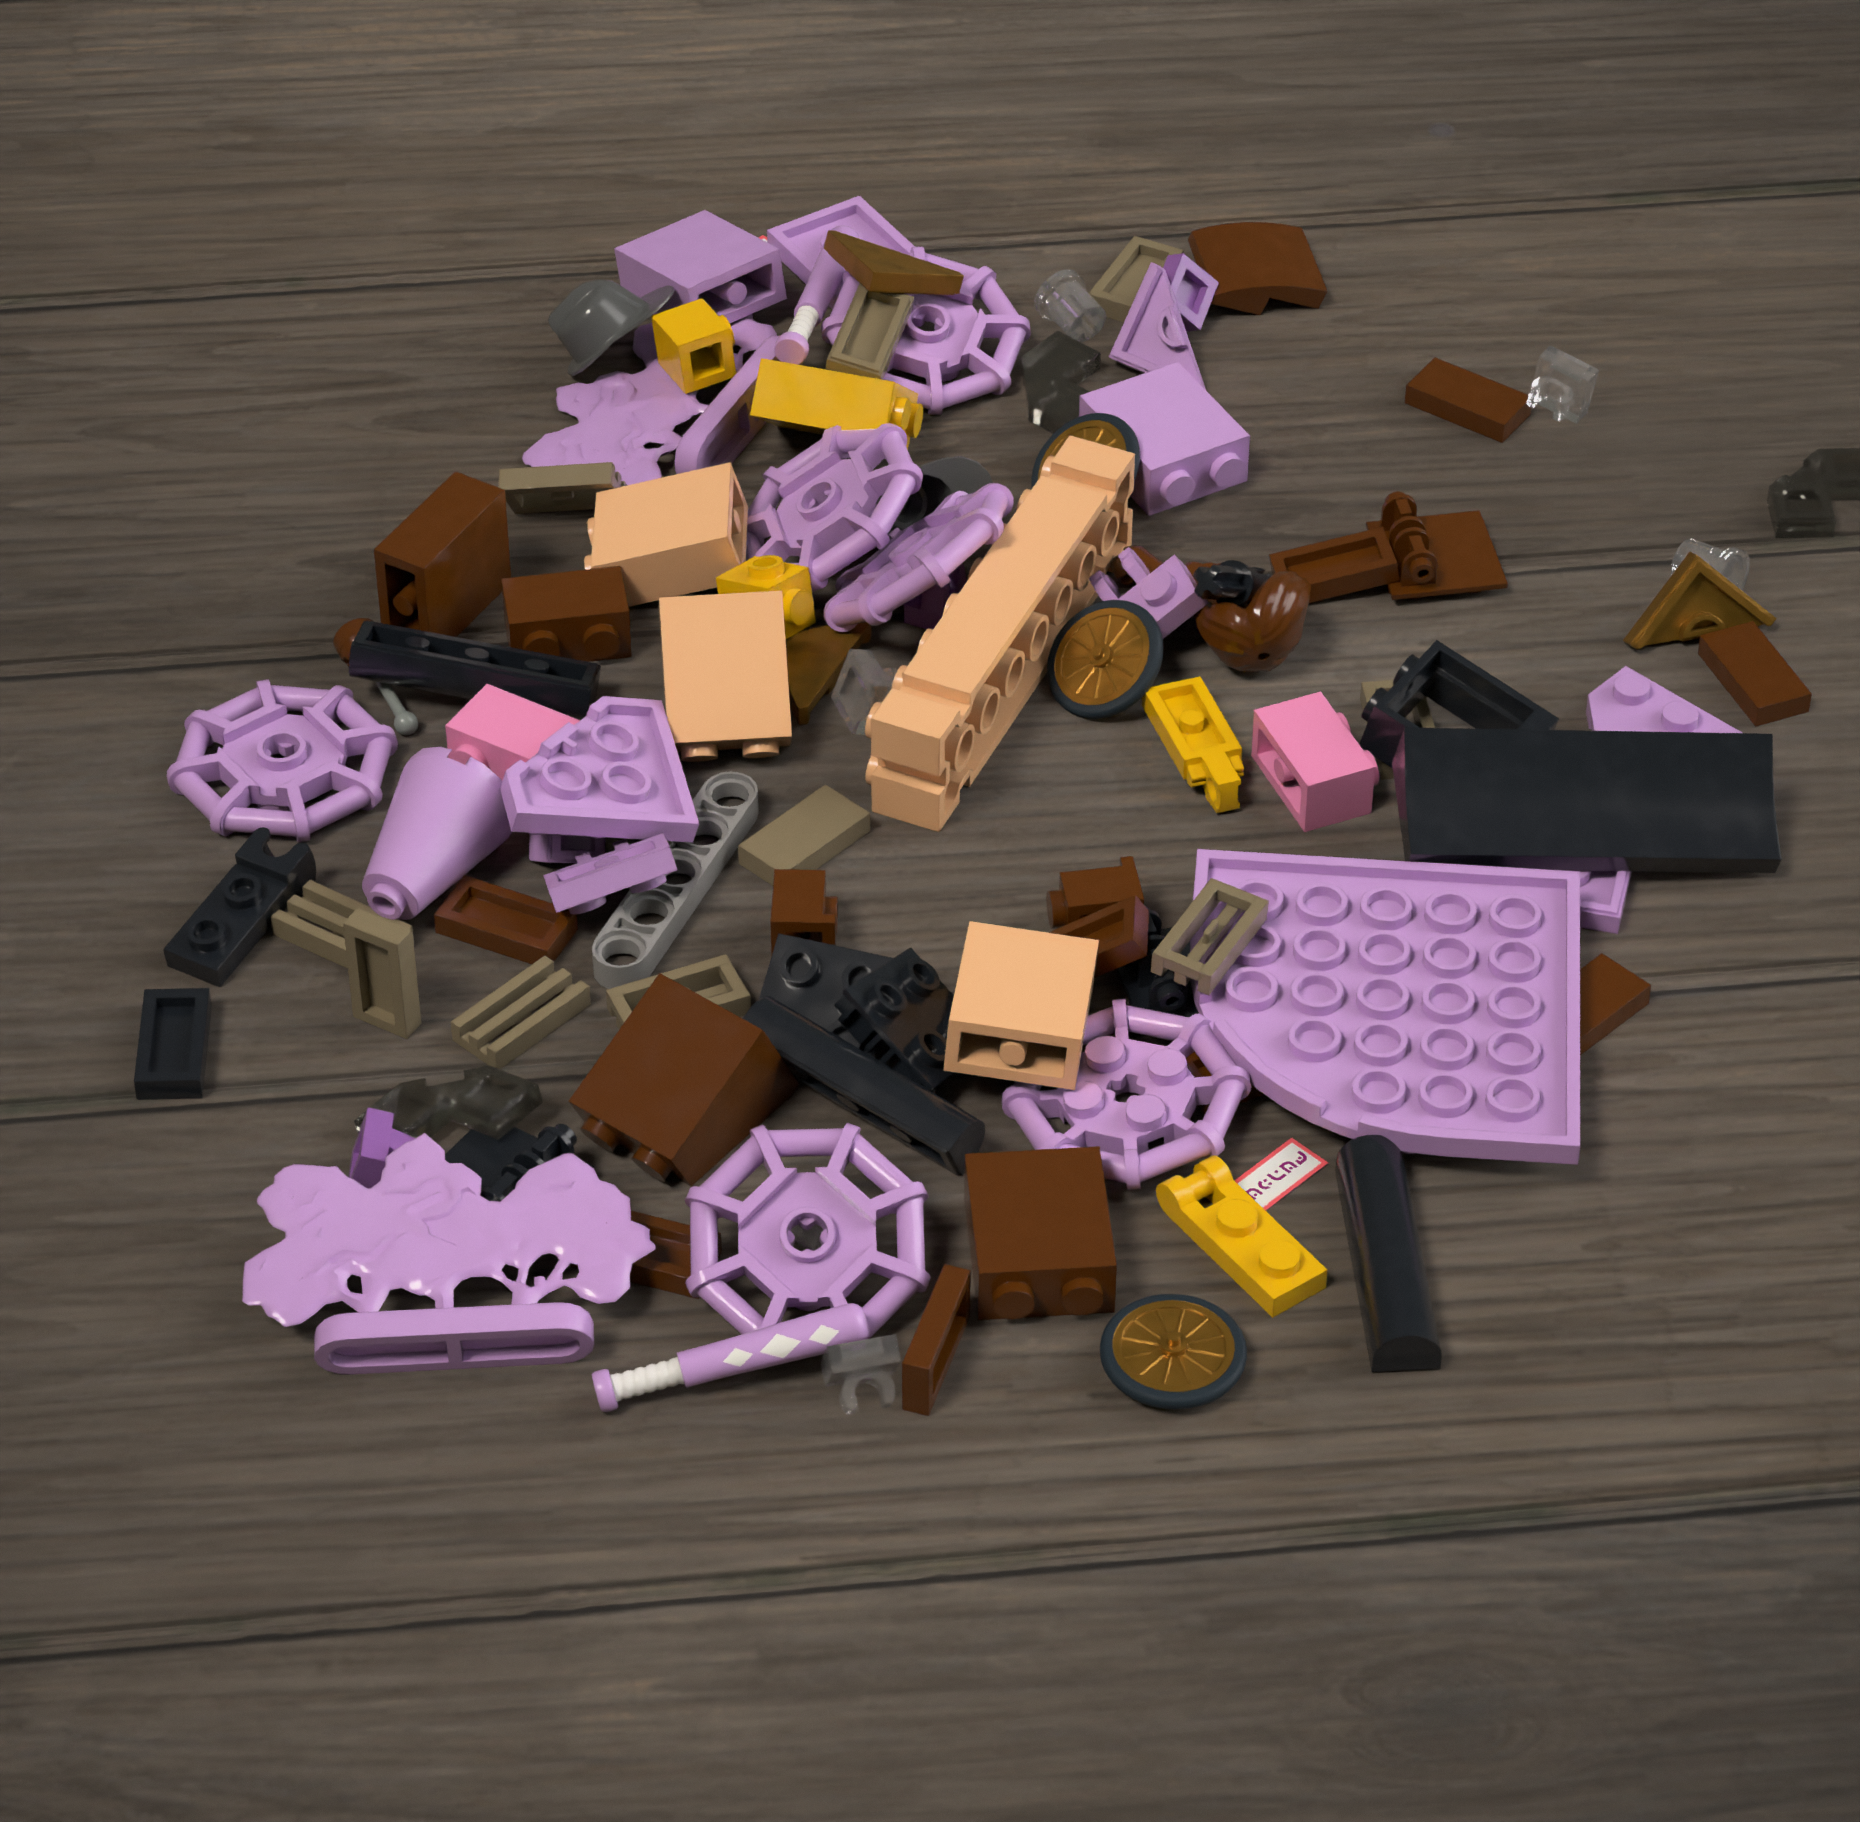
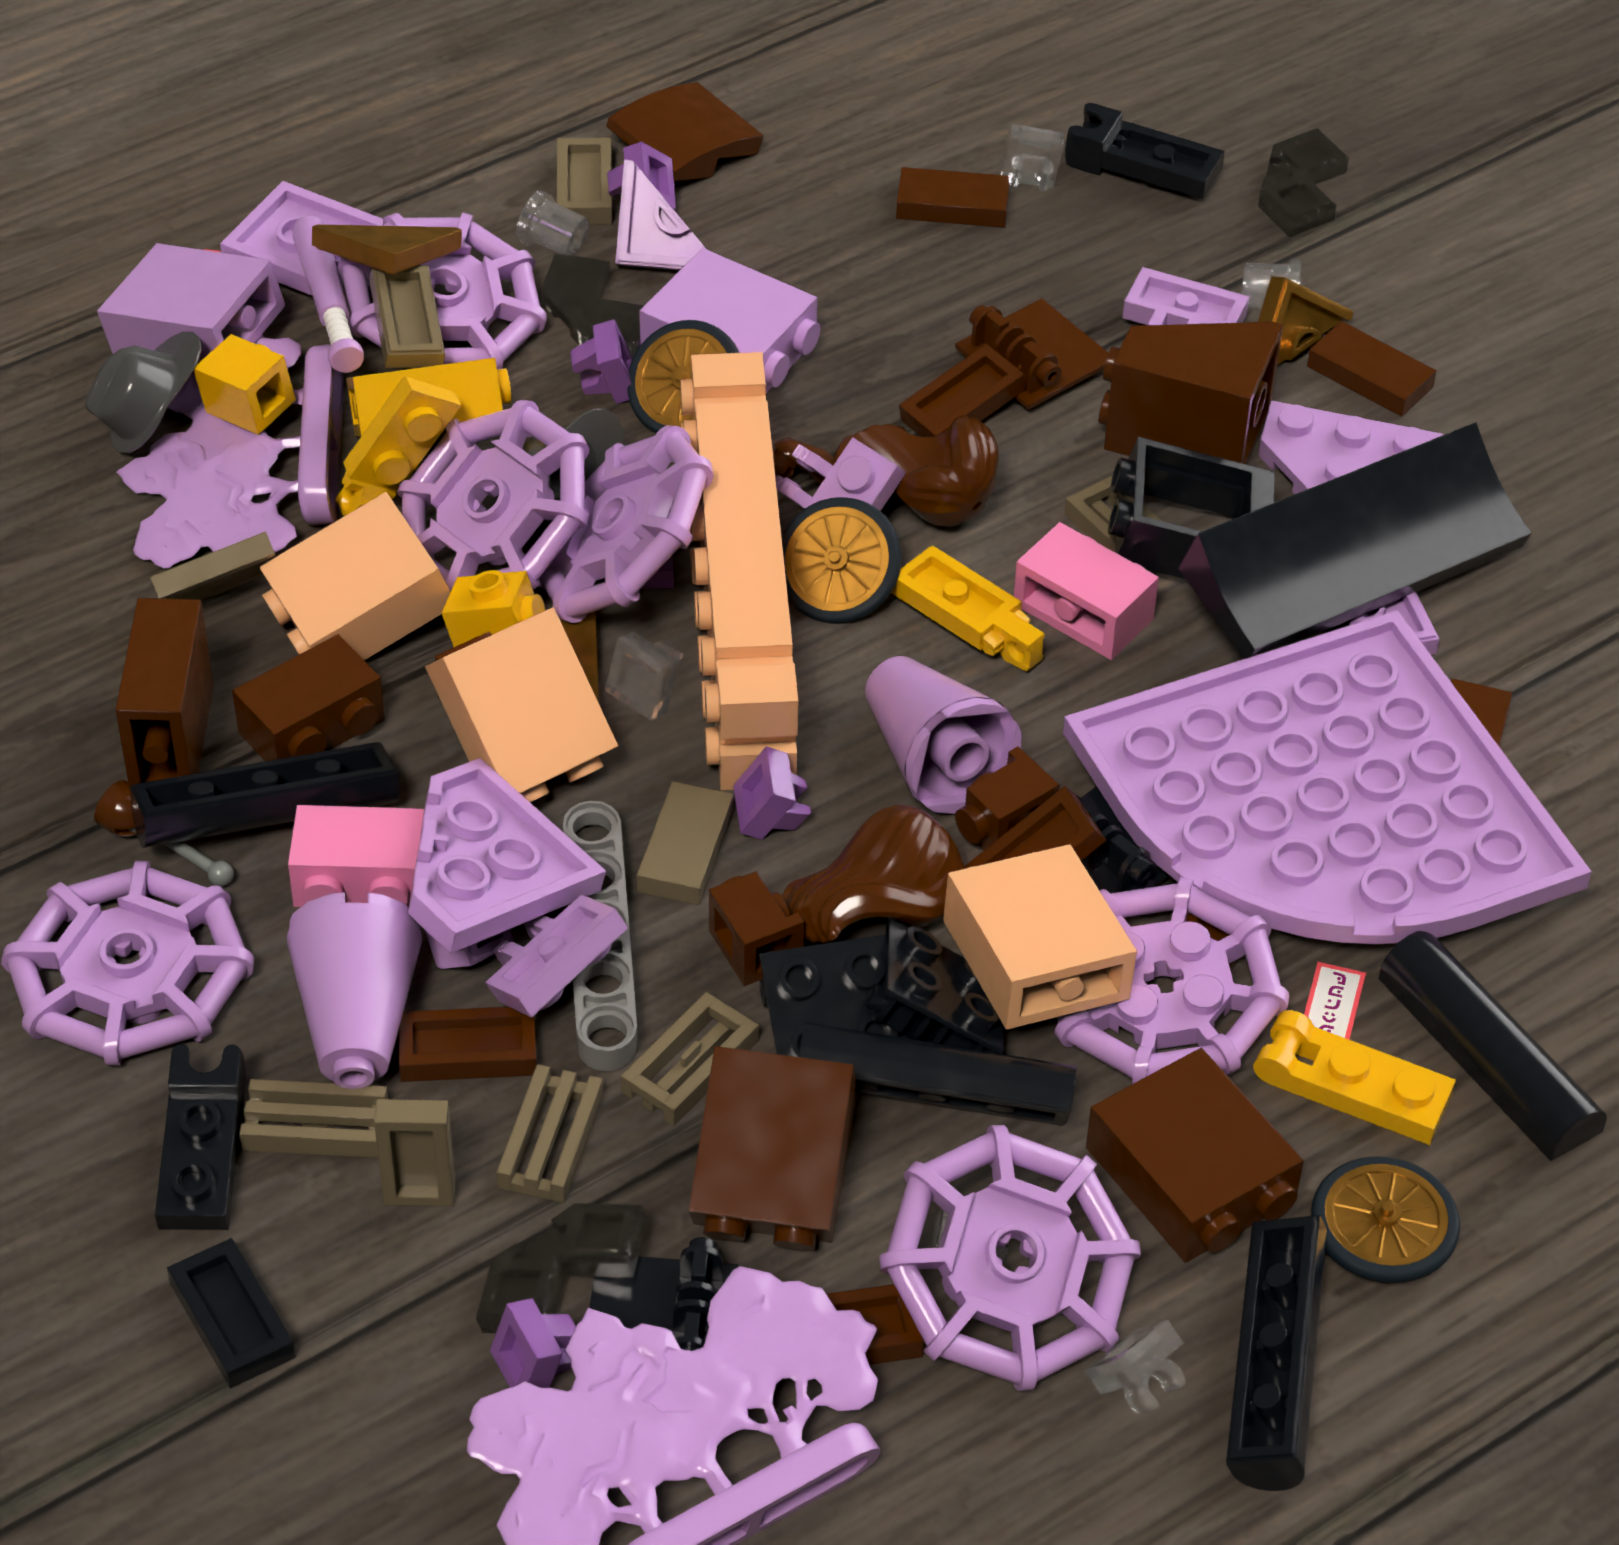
camera: 30 degrees left, 5 degrees up
lavender piece [592,1303,869,1412] -> none
reddish brown tile [902,1264,971,1416] -> none
dark tan tile [1151,878,1269,995] -> none
black axle [1193,560,1272,607] -> none
none -> yellow hinge [335,376,461,517]
none -> medium lavender tile [570,319,633,404]
none -> medium lavender tile [733,746,811,840]
none -> reddish brown piece [782,805,965,943]
none -> lavender cone [865,656,1022,814]
none -> black plate [1065,103,1225,199]
none -> reddish brown slope [1098,322,1283,465]
none -> lavender hinge [1122,267,1250,325]
none -> black brick [1226,1215,1327,1491]

